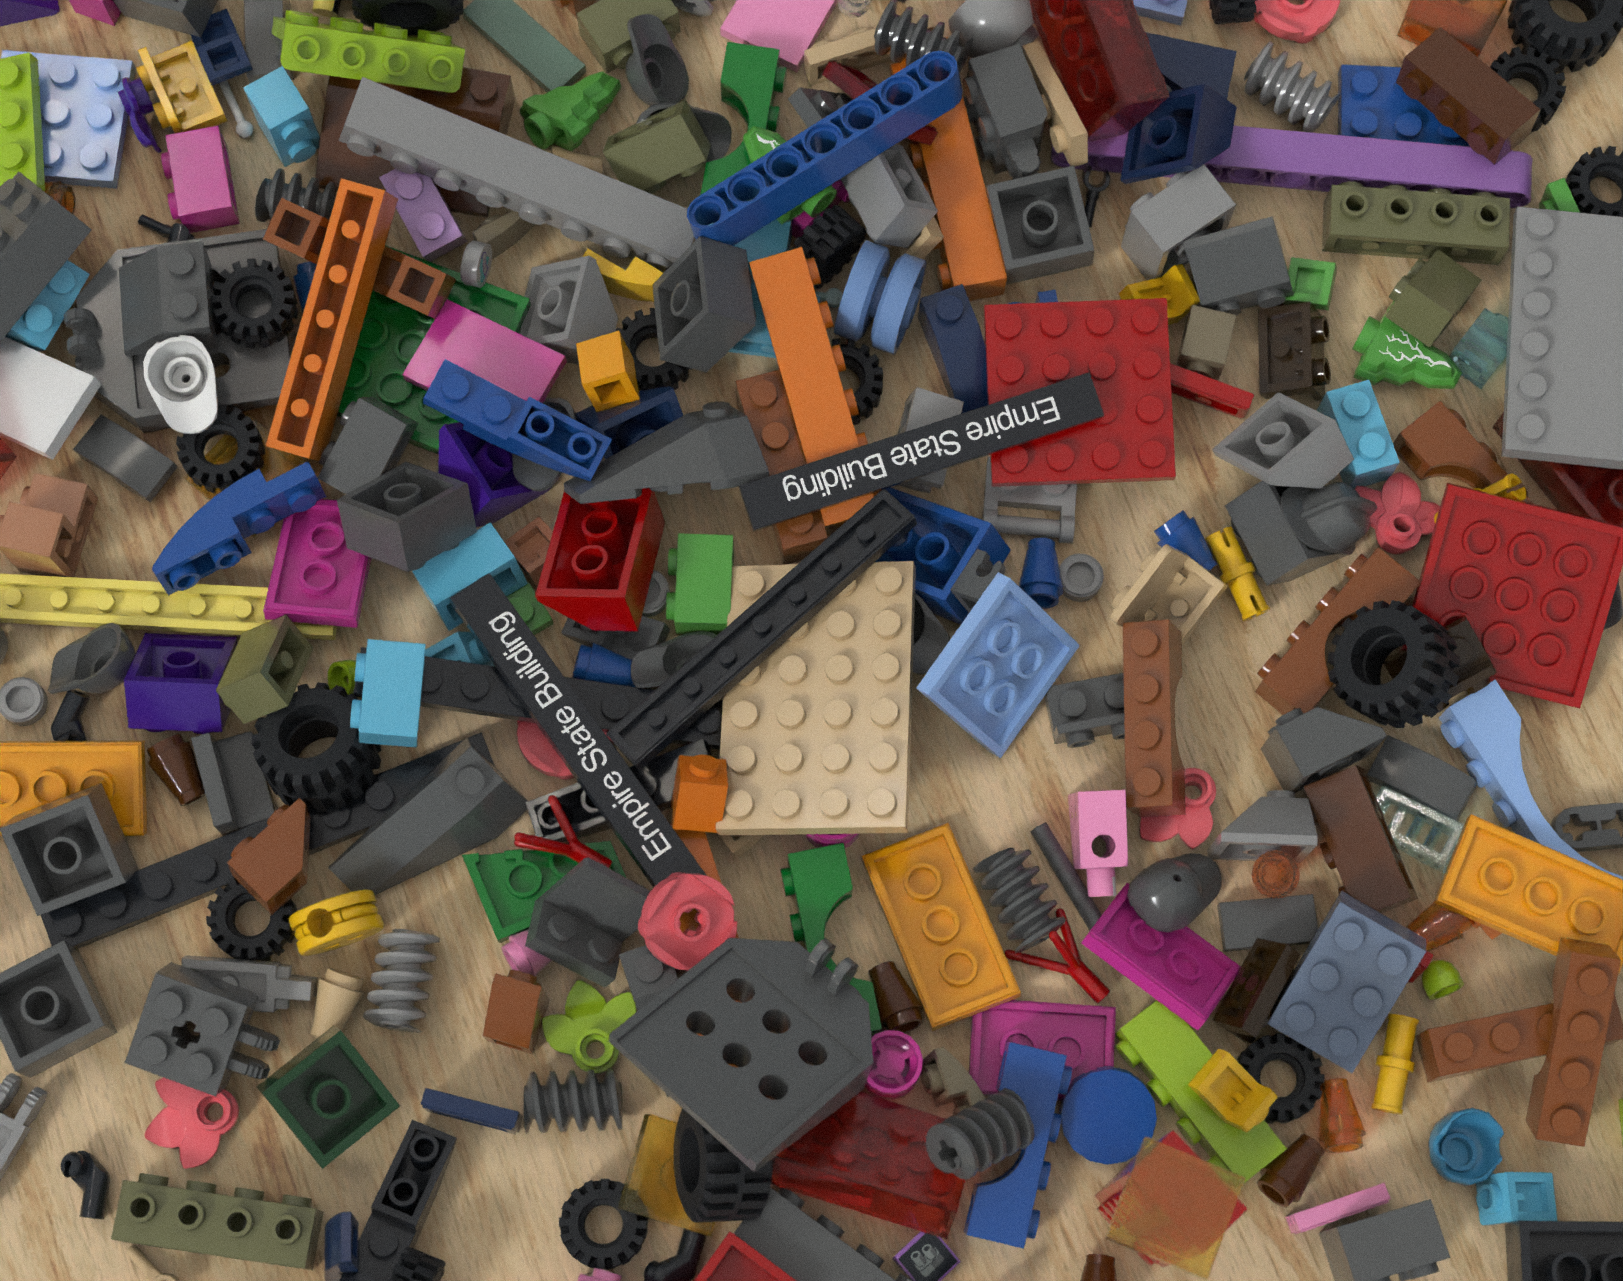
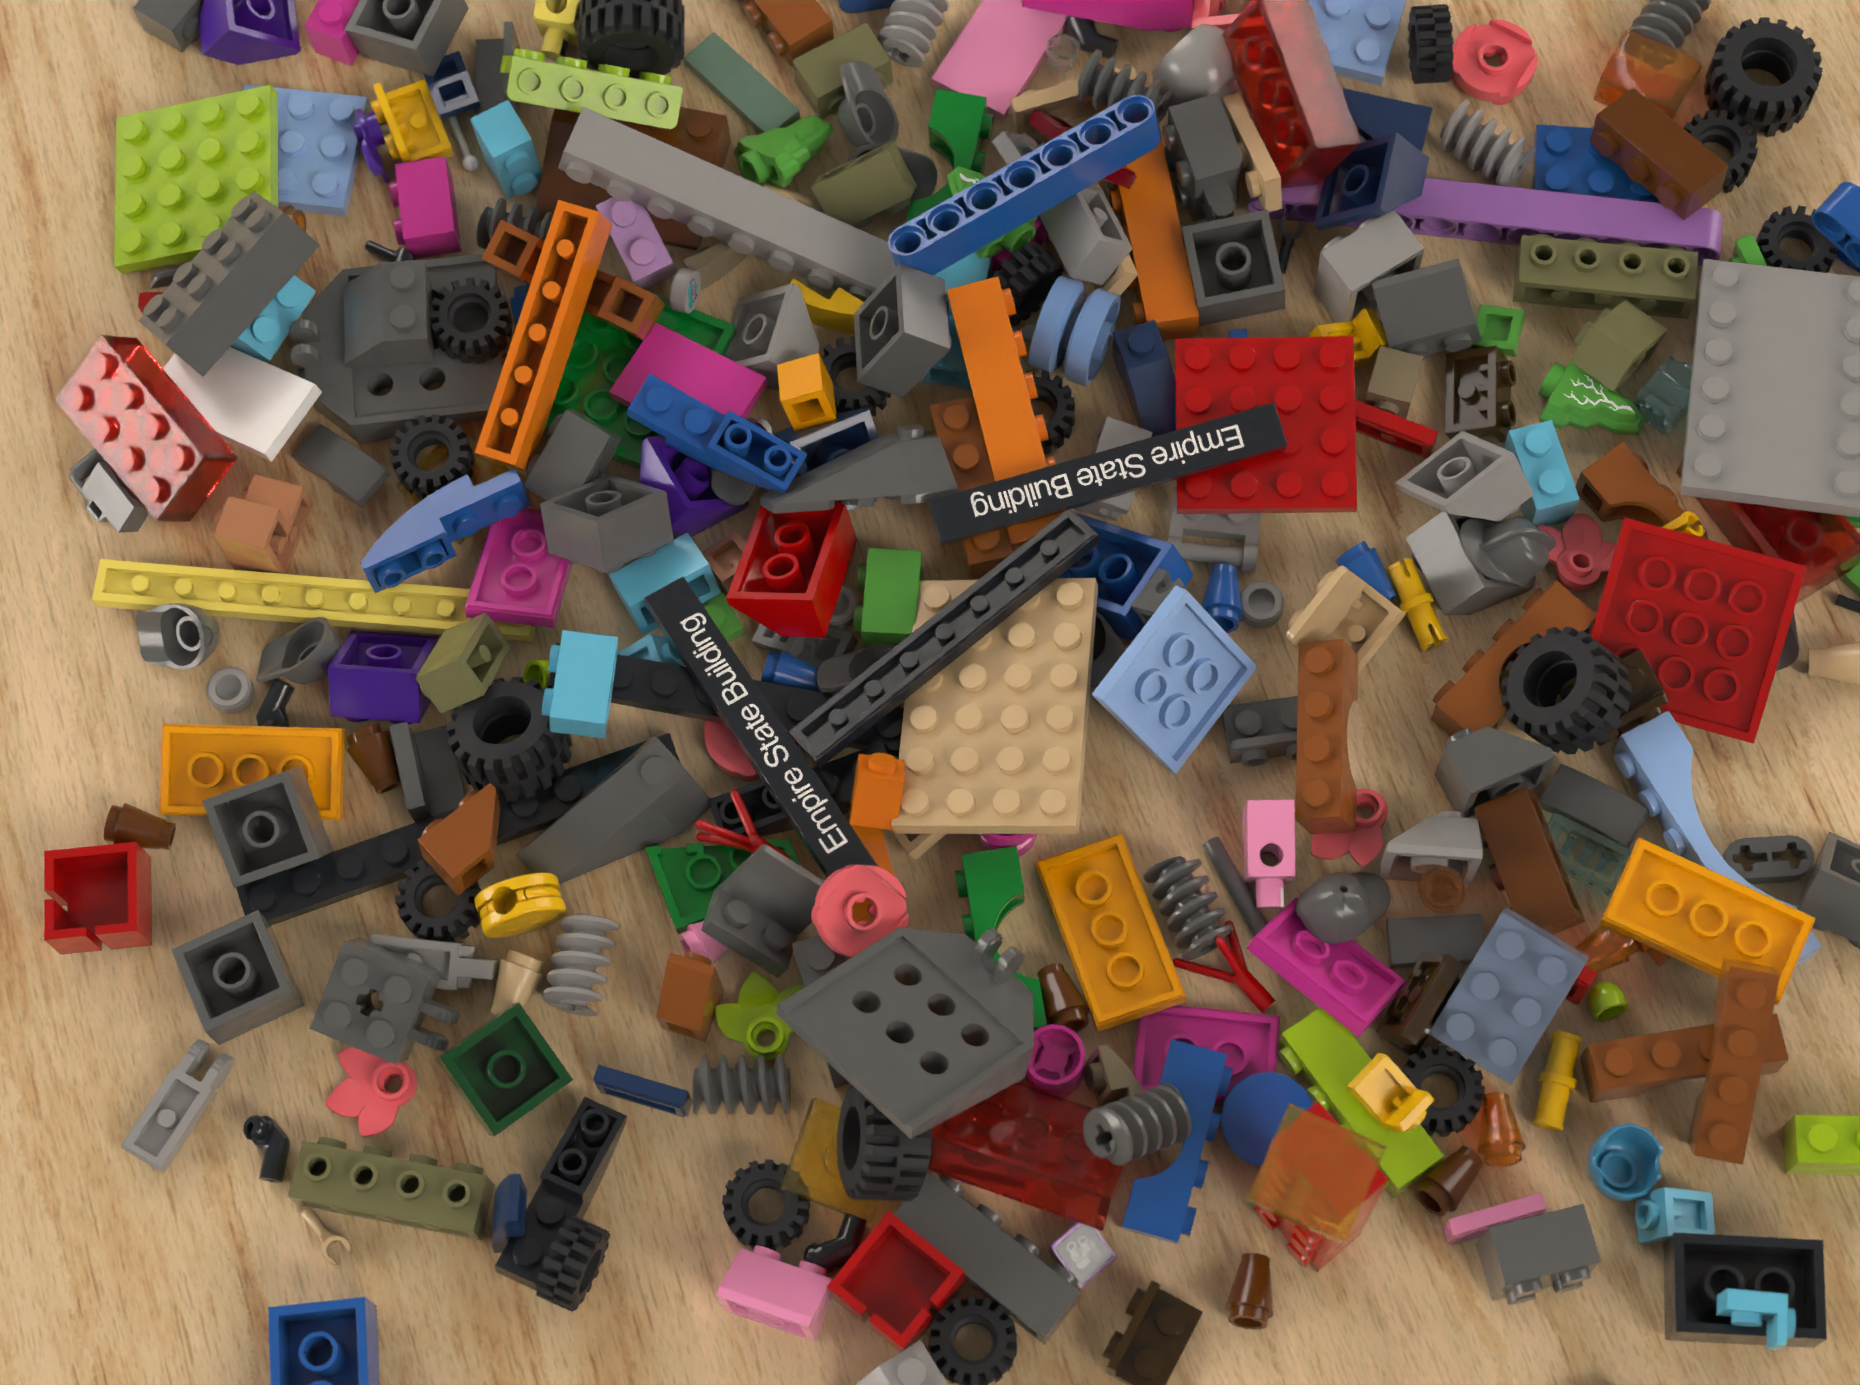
camera: 10 degrees right, 5 degrees down
white cap [143,335,218,434] -> none

